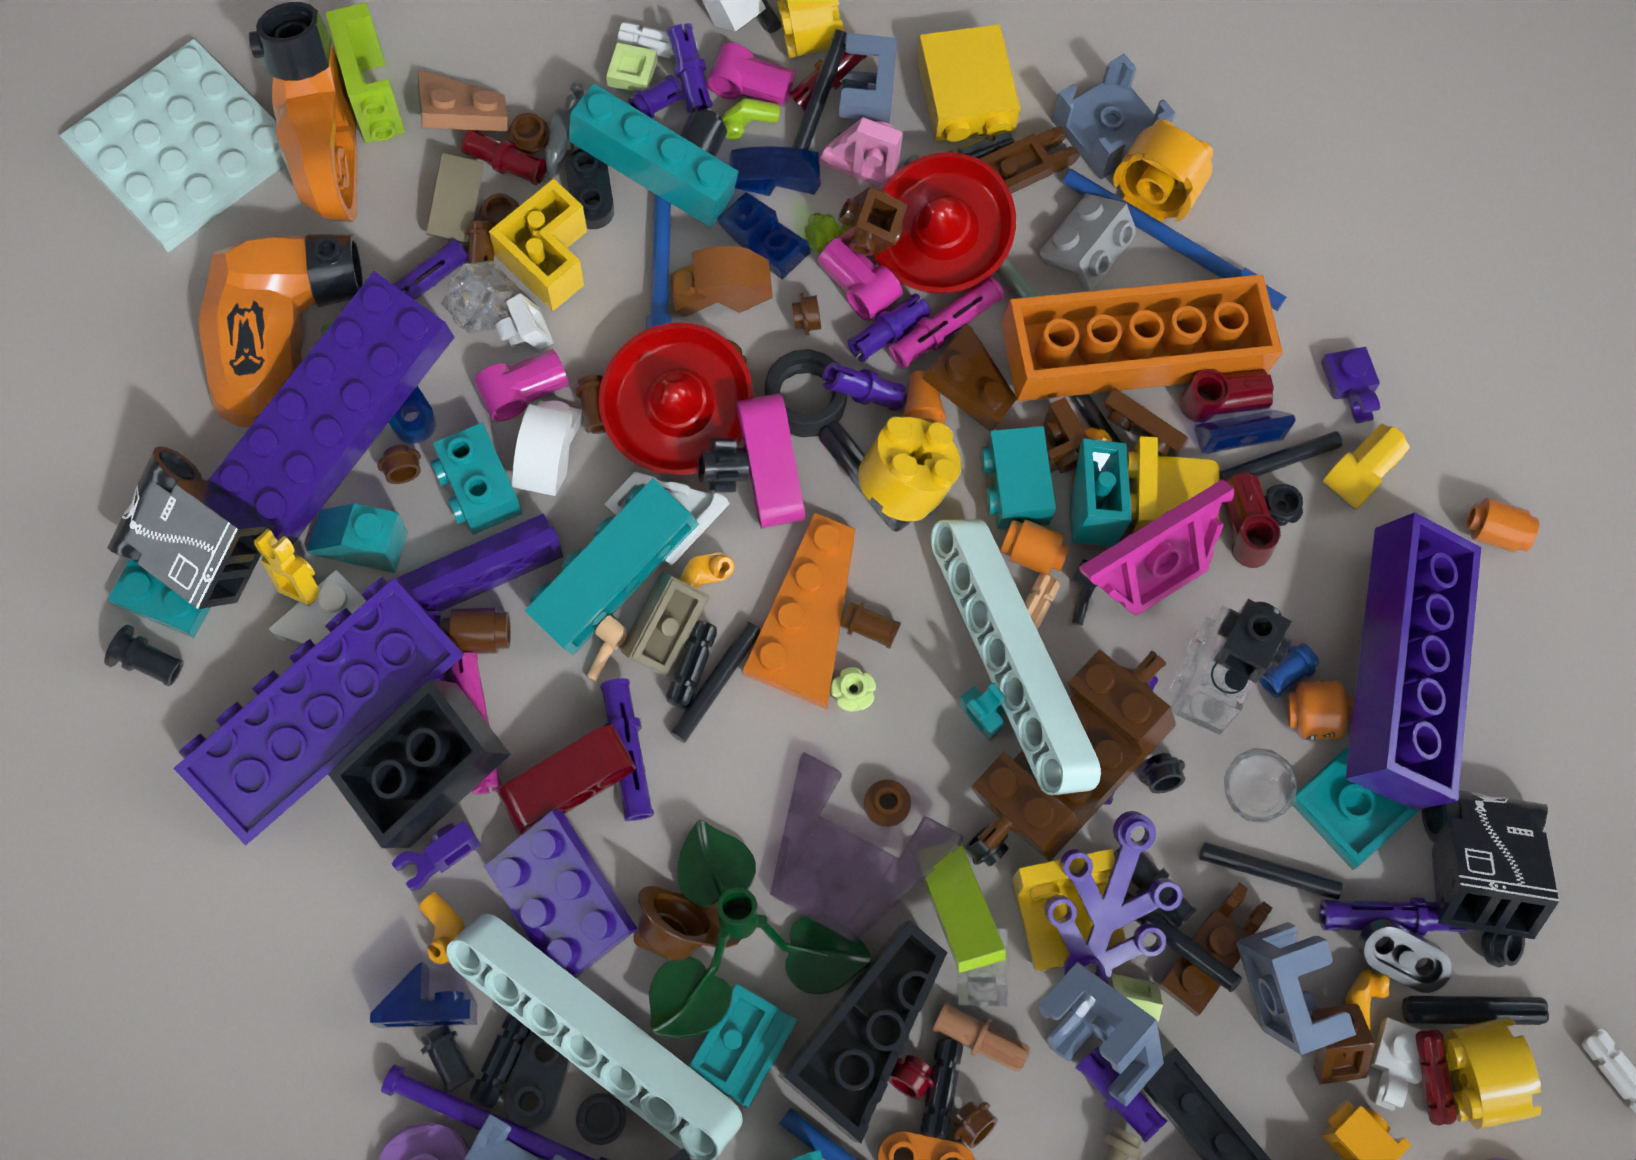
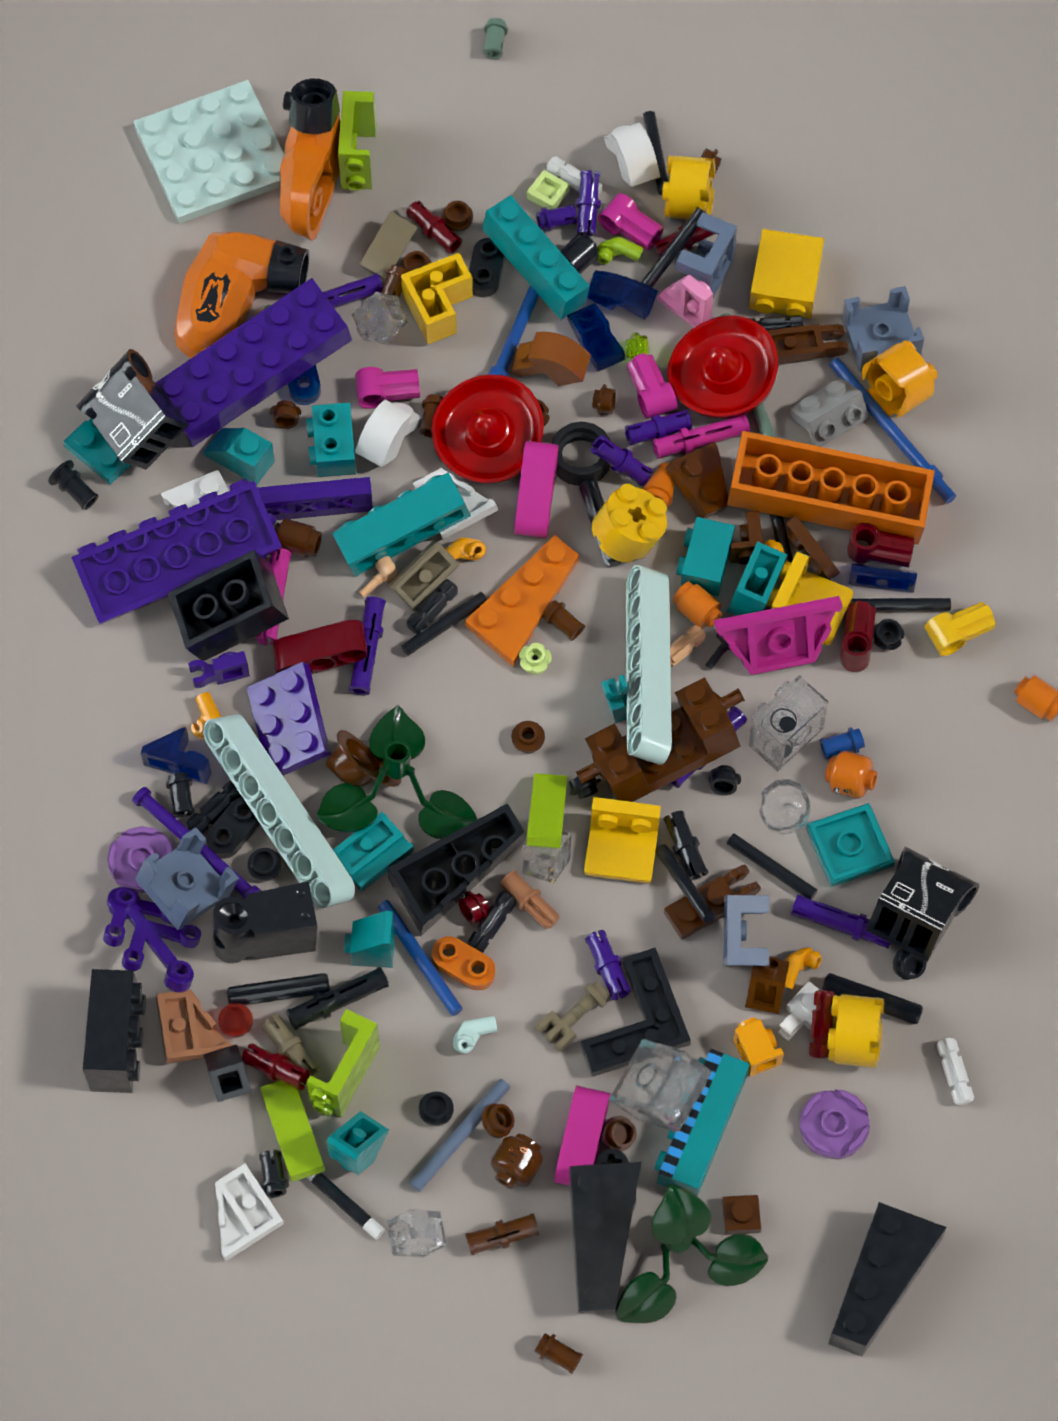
camera: 25 degrees right, 5 degrees down
yellow plate [254,529,320,606] -> none
nougat wing [418,70,508,131] -> none
white tile [495,293,554,351] -> none
dark grey piece [545,81,584,177] -> none
black gear [697,438,749,493] -> none
clear purple wing [770,752,964,944] -> none
reddish brown brick [837,187,908,256] -> none
reddish brown plate [952,1101,998,1149] -> none
sand blue panel [1039,962,1164,1107] -> none
plant [1044,811,1183,984] -> none
yellowish green plate [1109,973,1163,1022] -> none
black brick [1213,598,1292,683] -> none
dark purple plate [1321,346,1381,424] -> none
dark purple brick [1345,512,1481,810] -> none
plate [1358,919,1452,993] -> none

